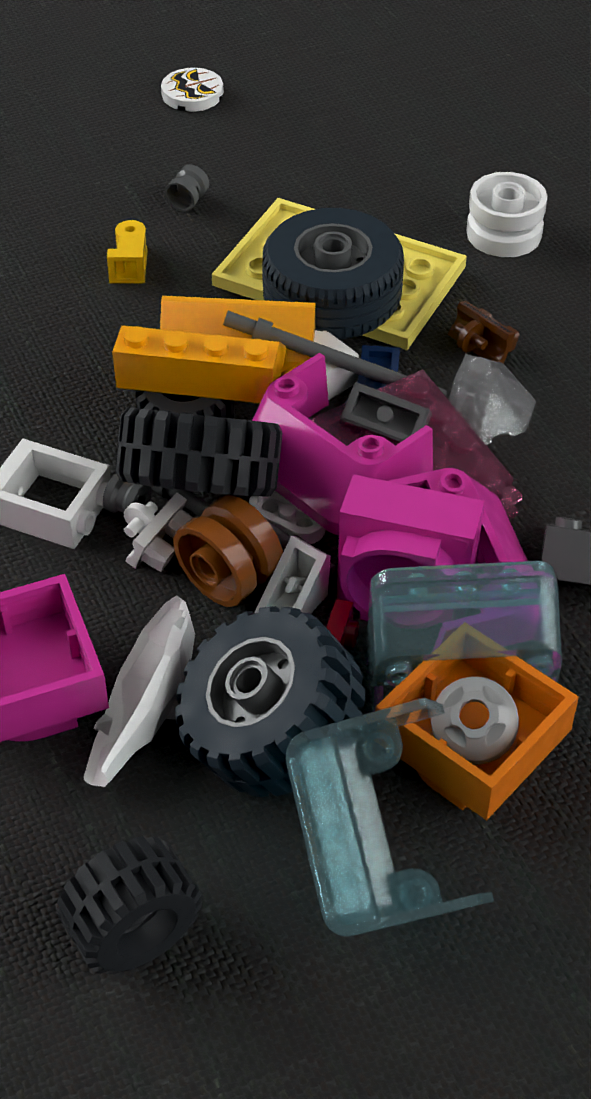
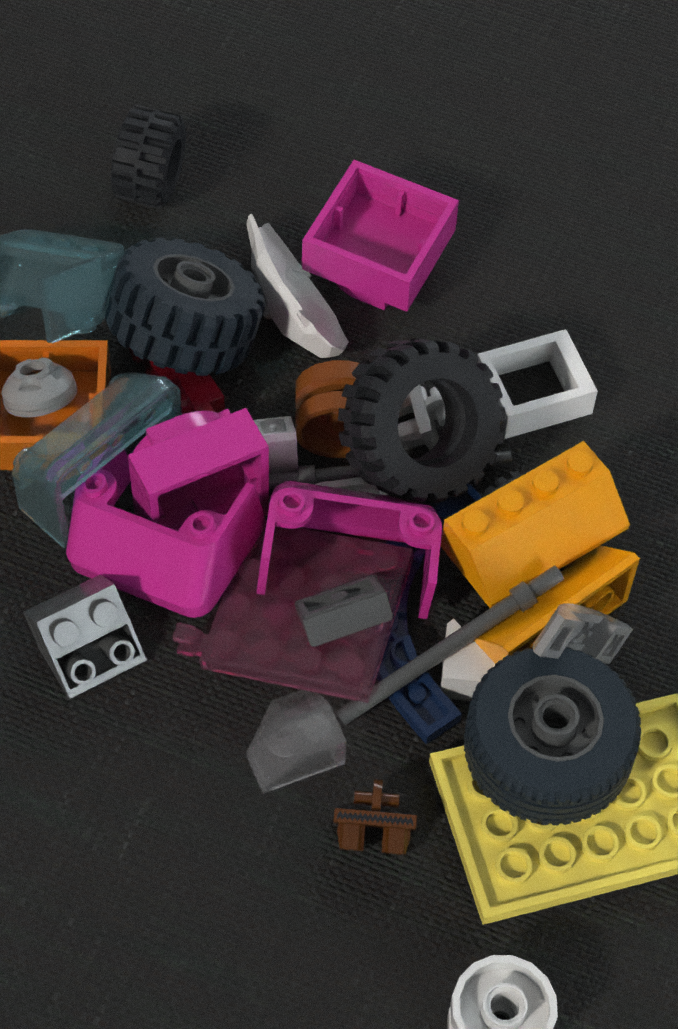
camera: 135 degrees right, 10 degrees up
none -> light grey slope [532,603,633,664]

